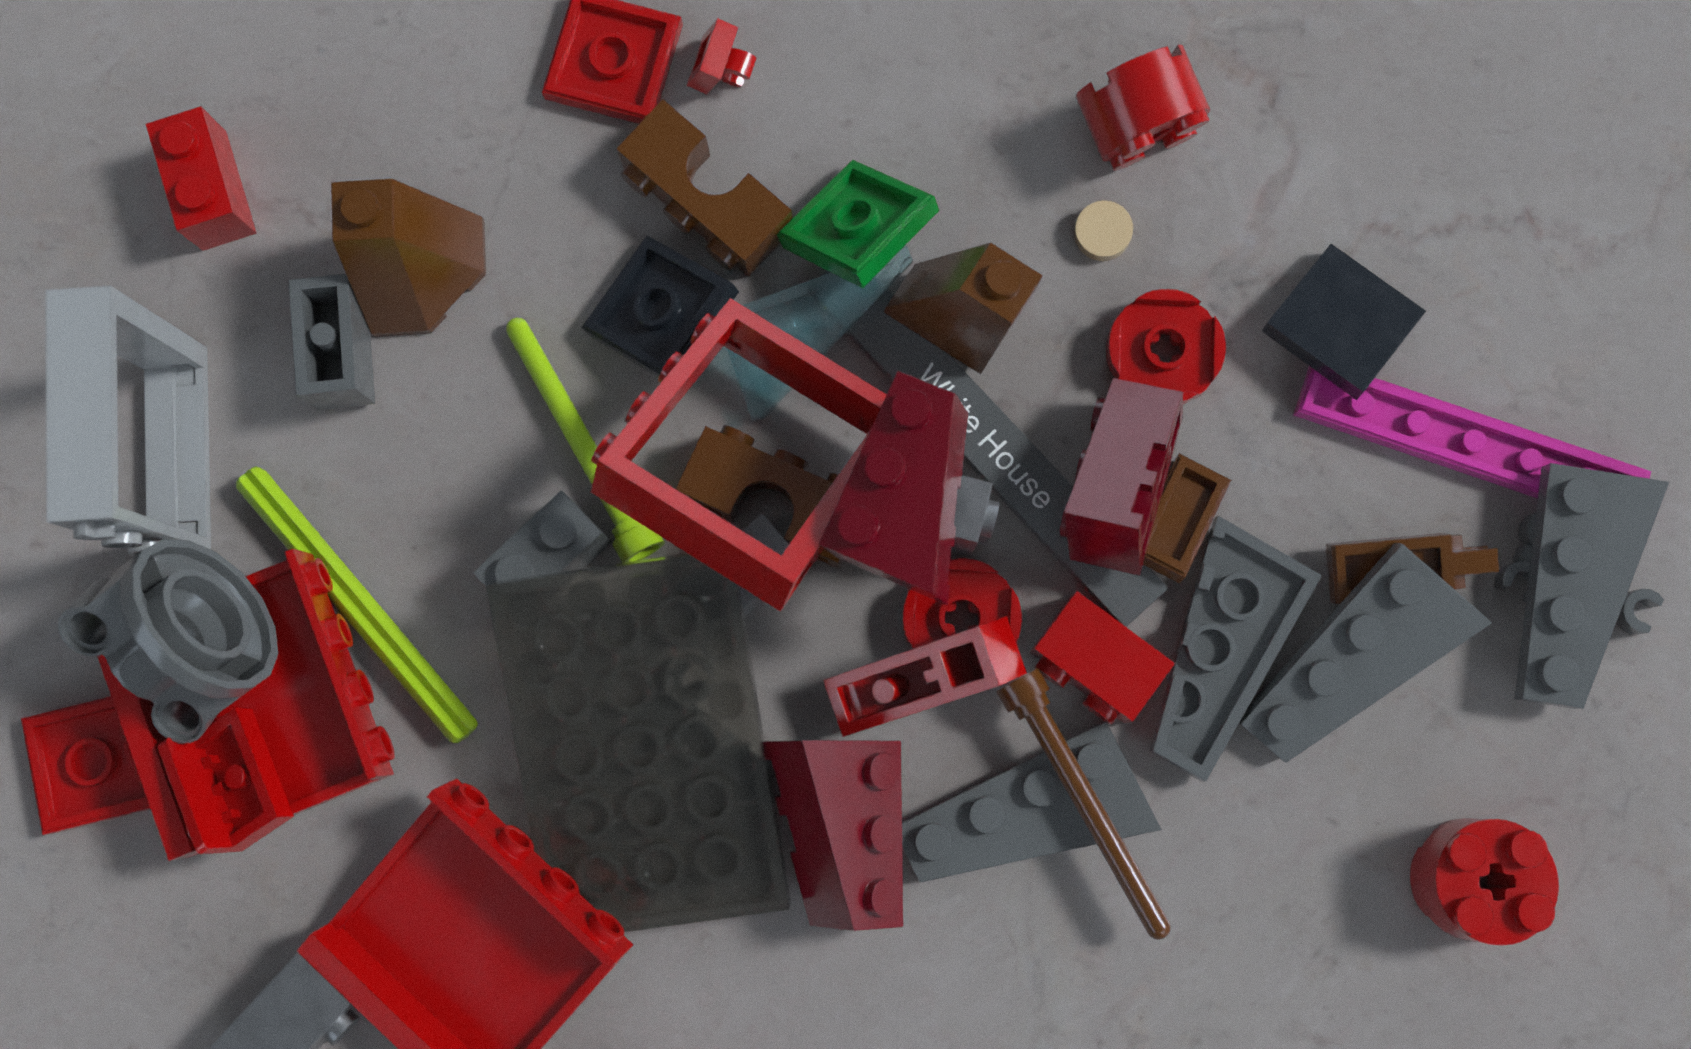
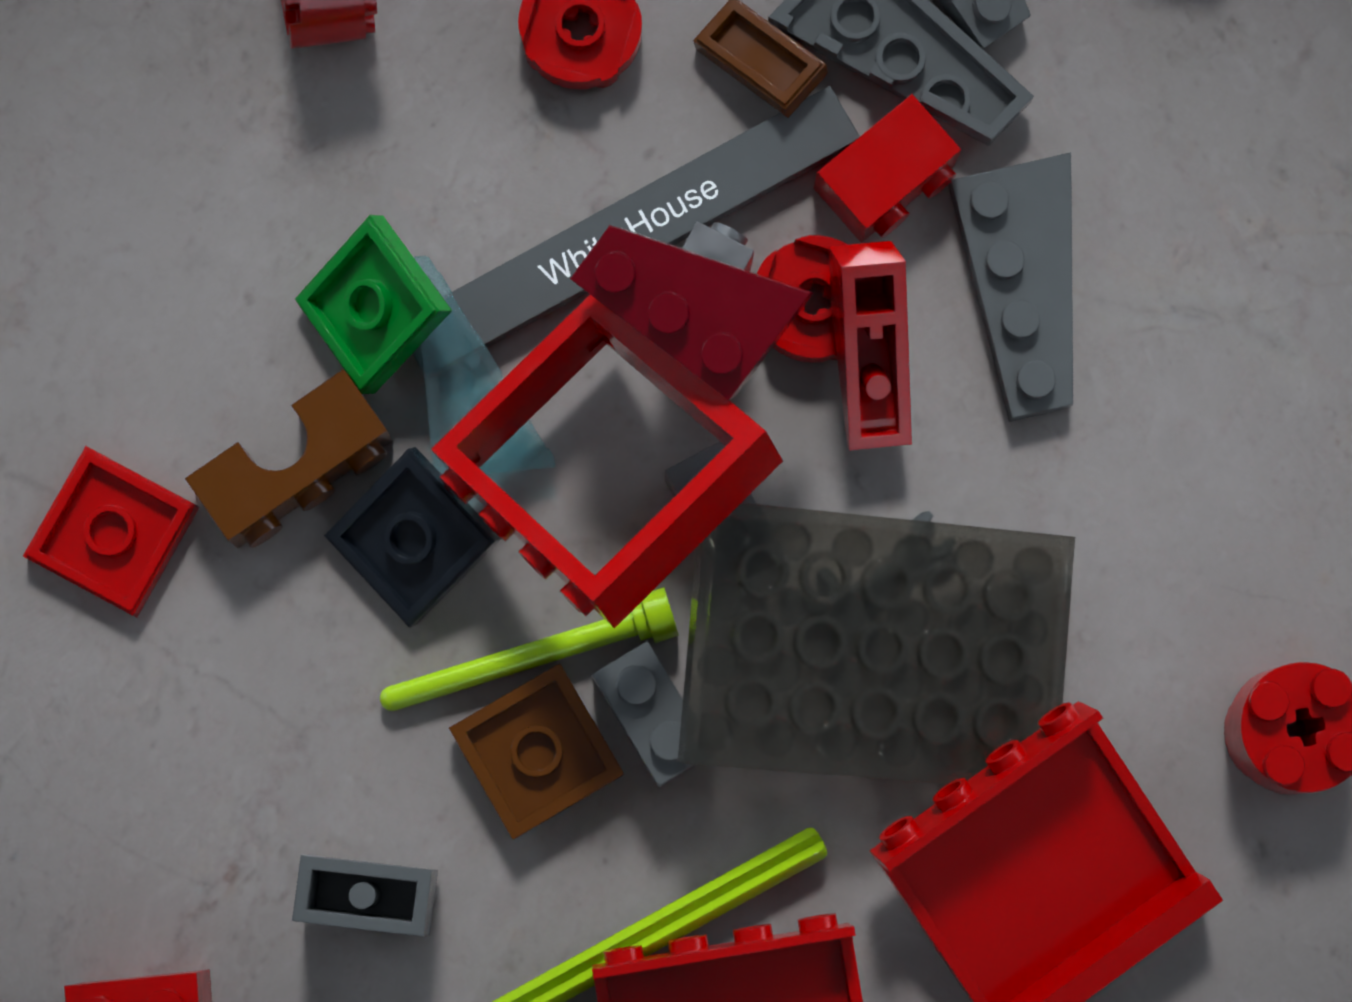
camera: 85 degrees left, 0 degrees up
reddish brown slope [331,178,486,337] -> none
reddish brown arch [676,425,843,570] -> none
red tile [686,18,757,95] -> none
dark red wedge [759,740,903,931] -> none
reddish brown slope [884,242,1043,374] -> none
reddish brown piece [996,668,1171,940] -> none
wedge [1060,378,1183,576] -> none
tan tile [1074,200,1133,261] -> none
none -> reddish brown plate [449,663,625,840]

